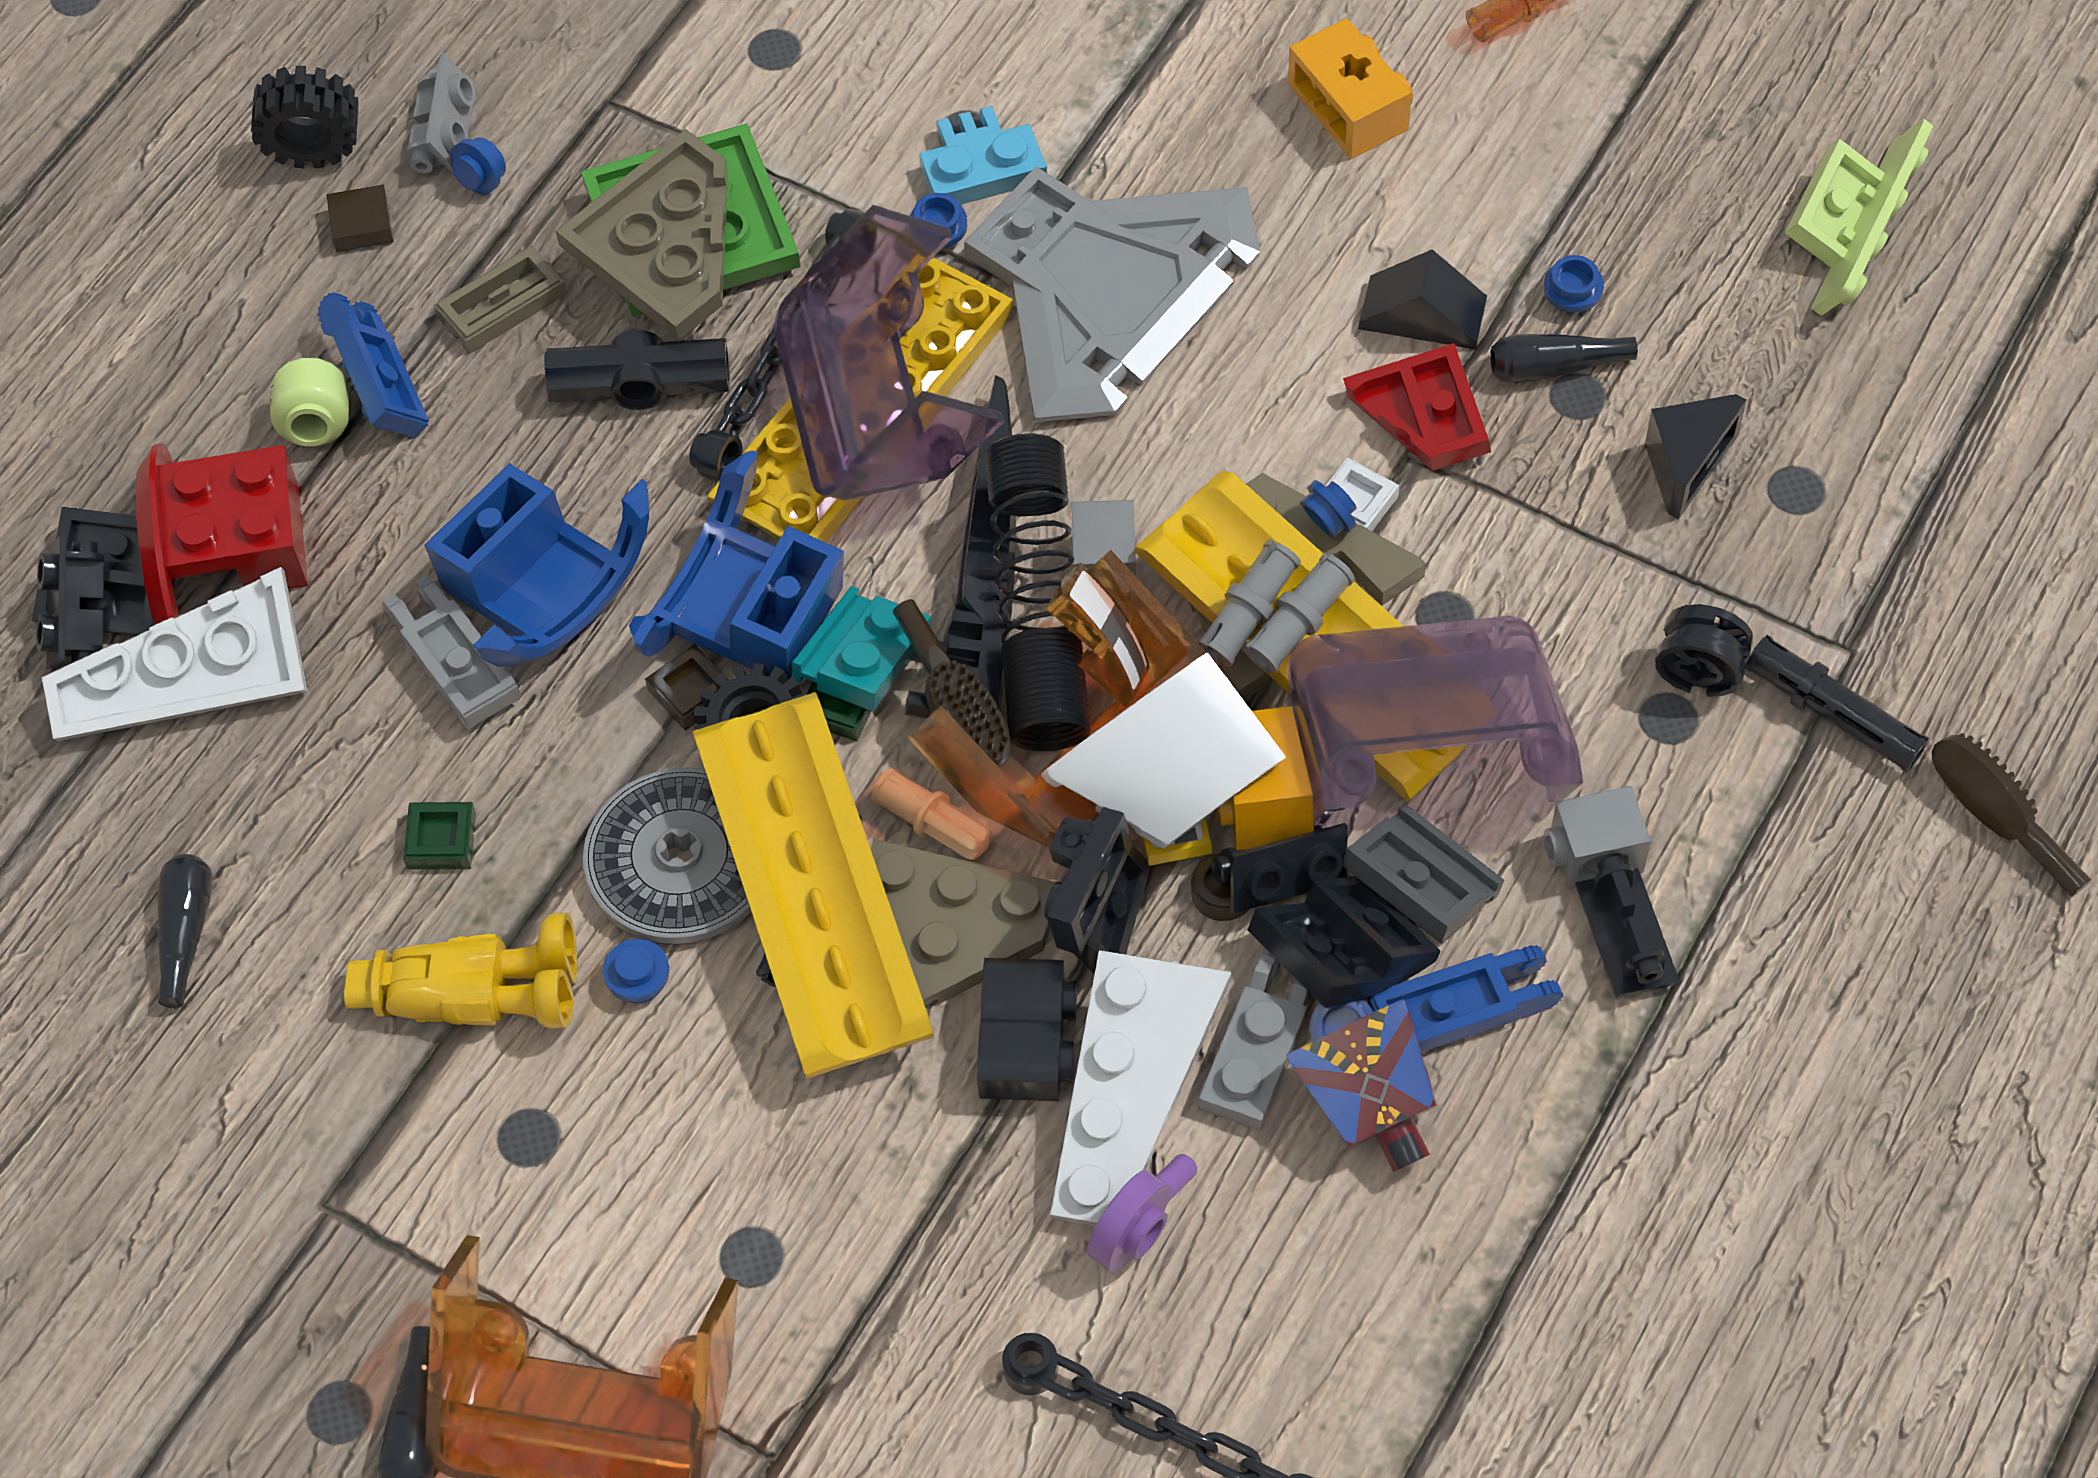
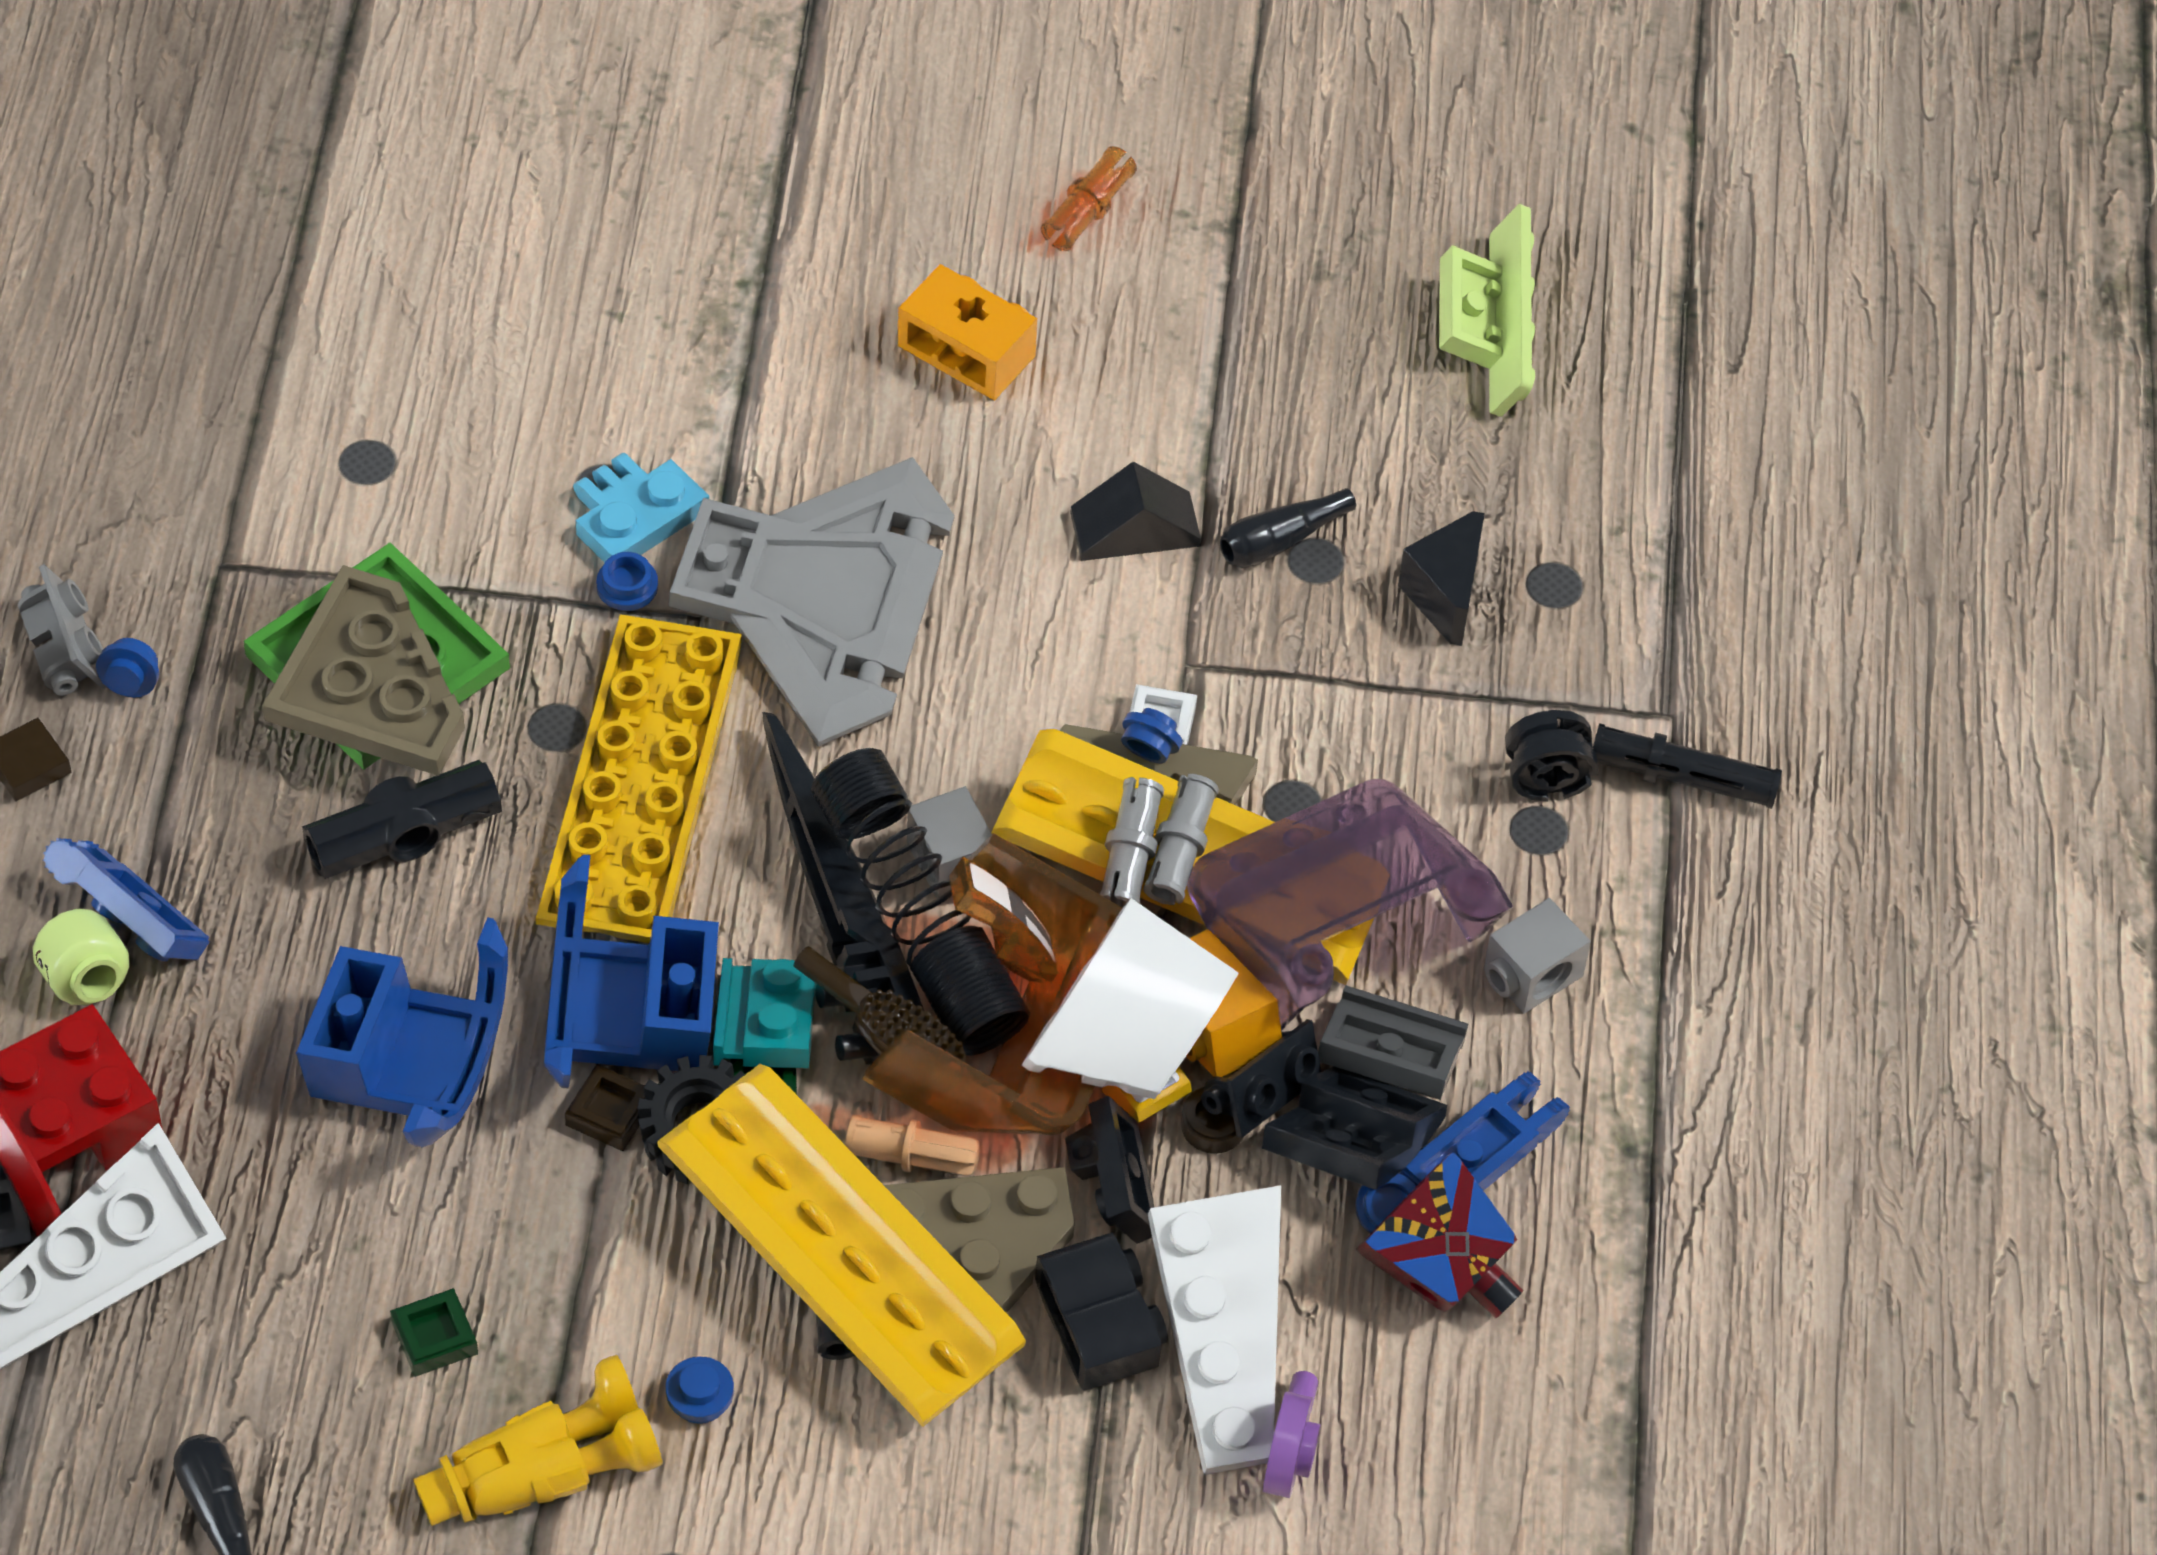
camera: 30 degrees left, 5 degrees down
light grey hinge [382,574,522,729] -> none
dark tan tile [434,245,567,354] -> none
piece [583,767,751,944] -> none
black piece [689,209,876,481] -> none
windscreen [774,205,1004,500] -> none
black hinge [1044,807,1132,956] -> none
light grey hinge [1198,948,1311,1130] -> none
red wing [1343,343,1491,470] -> none
blue plate [1543,255,1604,313] -> none
black hinge [1575,856,1680,999] -> none
dark brown piece [1932,733,2092,897] -> none

